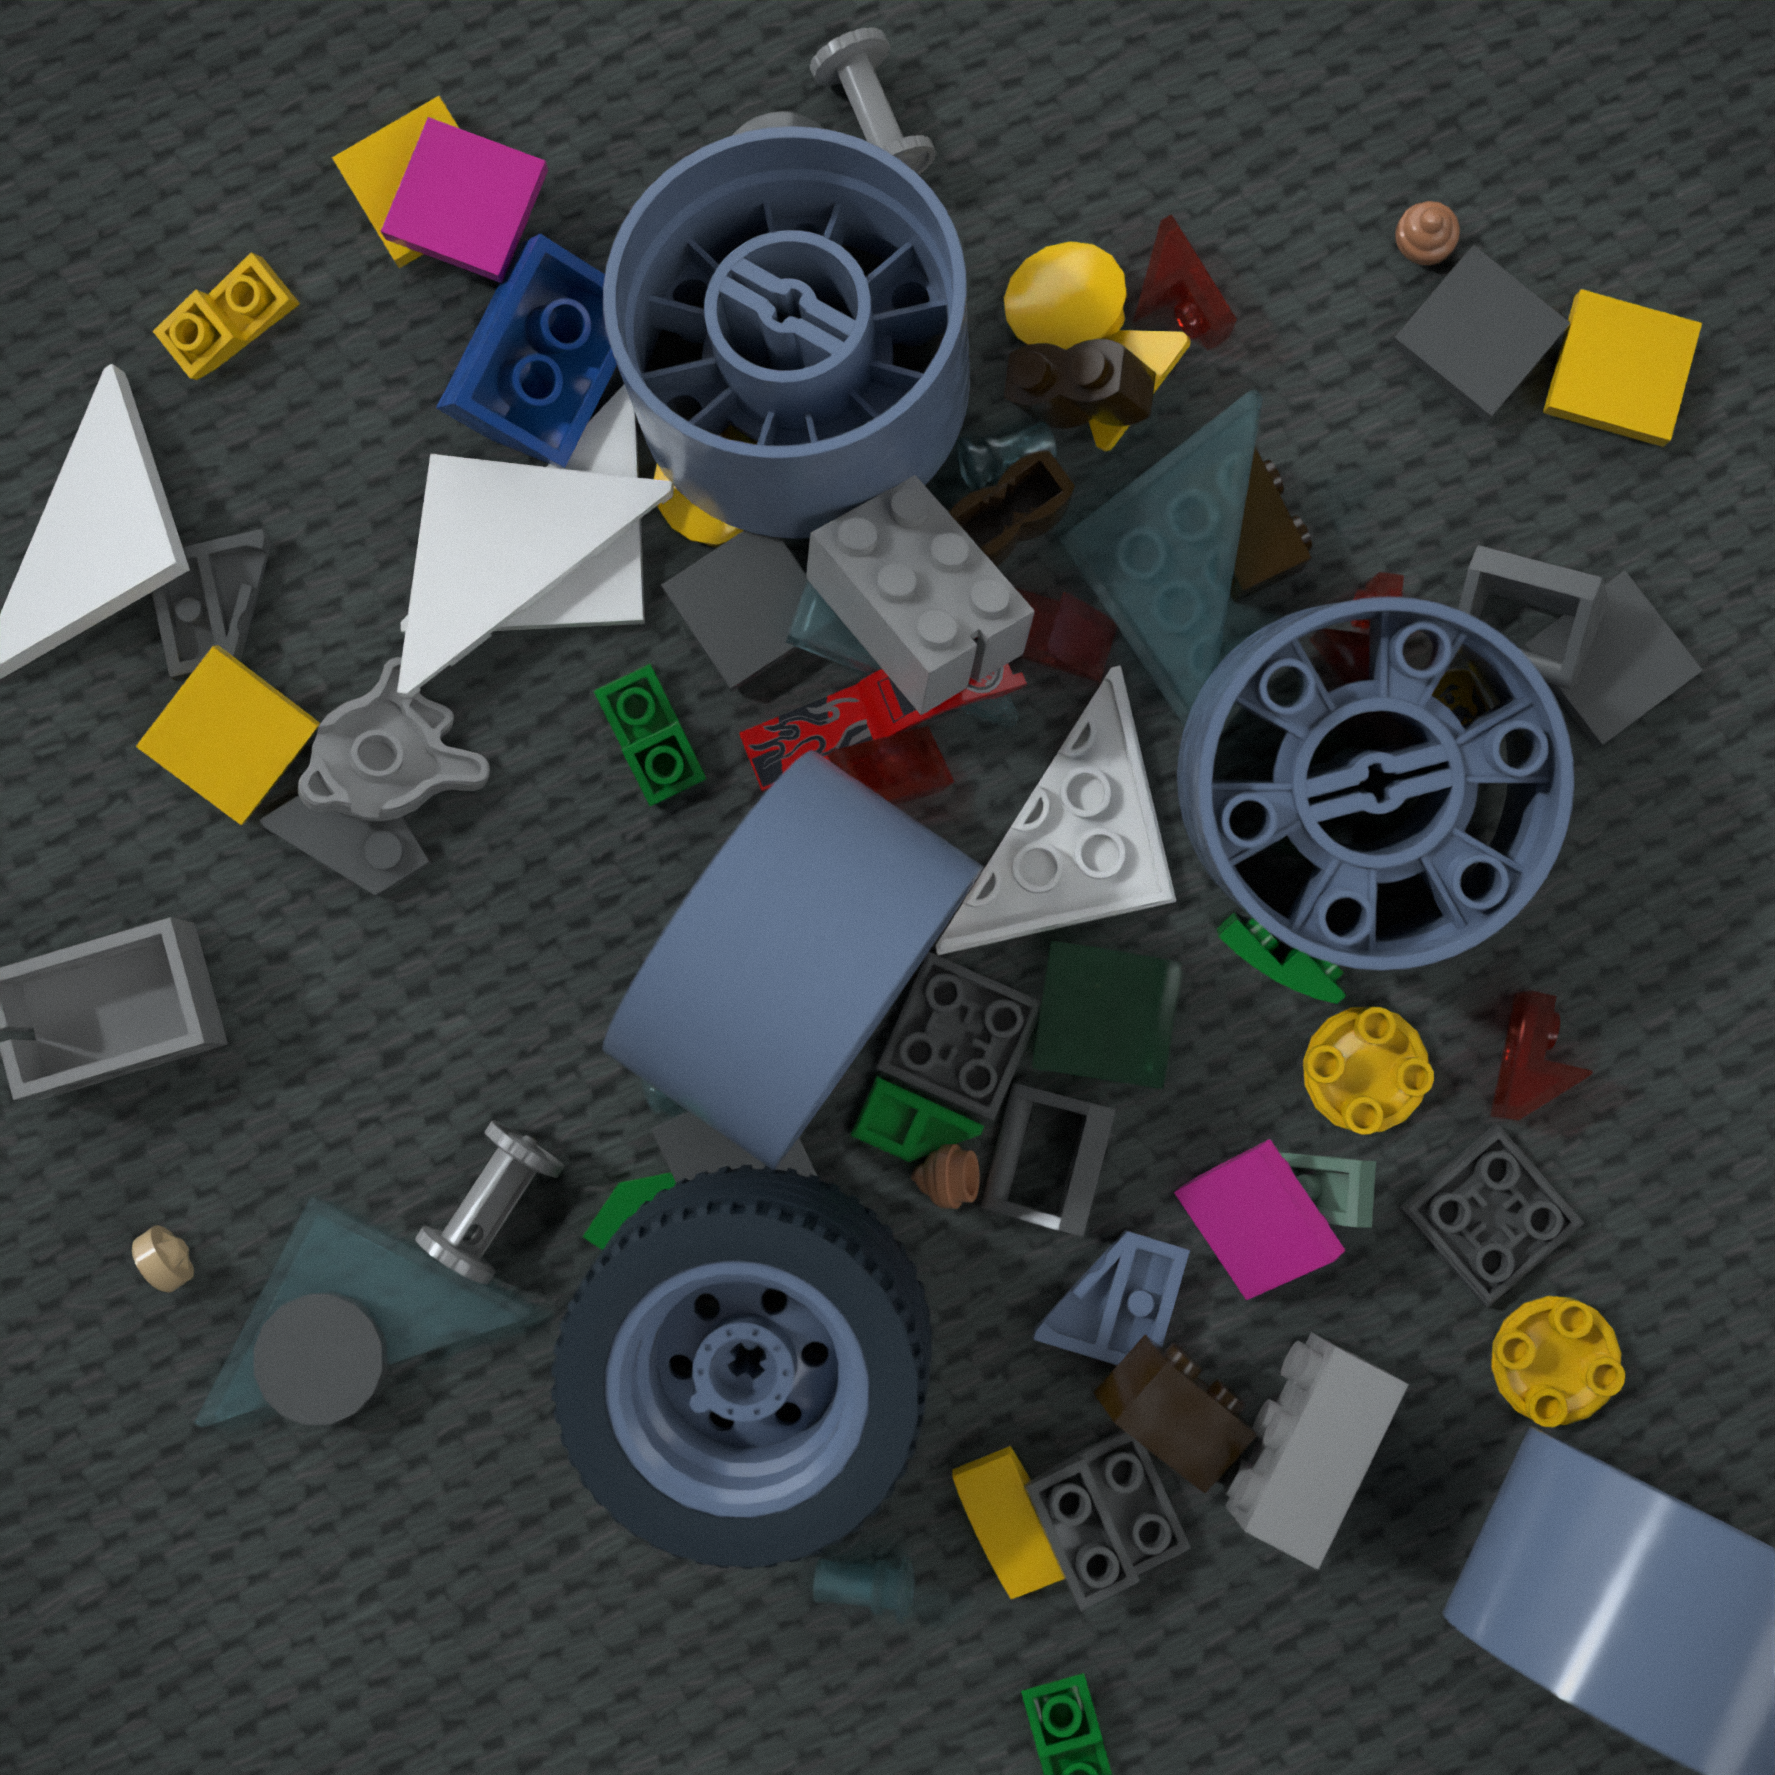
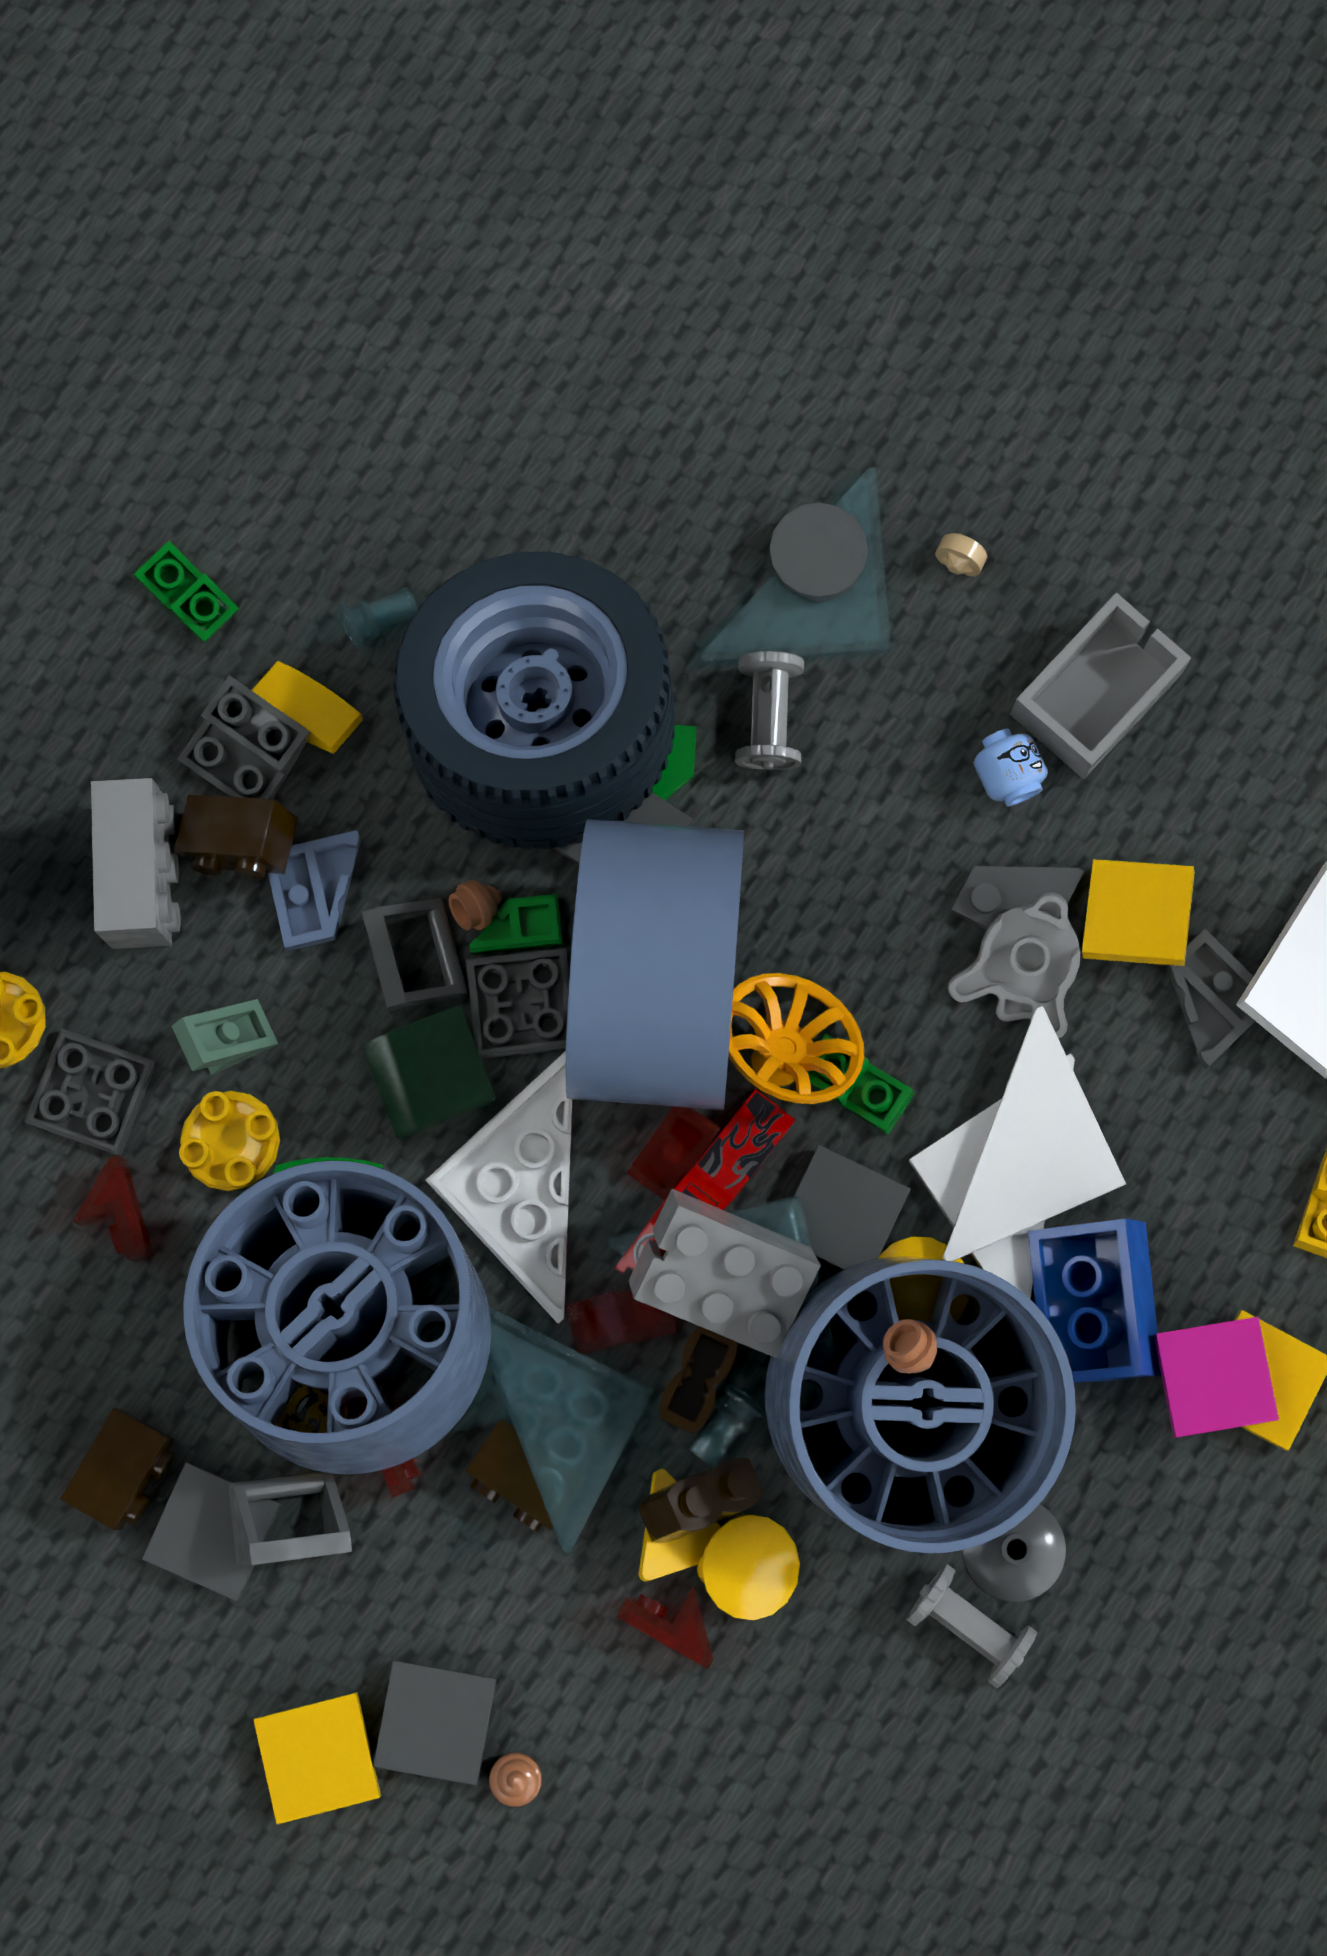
camera: 150 degrees right, 5 degrees down
dark pink tile [1174,1139,1346,1300] -> none
none -> dark brown brick [60,1407,175,1530]
none -> light orange wheel [728,973,864,1104]
none -> nougat plate [883,1319,937,1374]
none -> light blue head [974,728,1048,806]

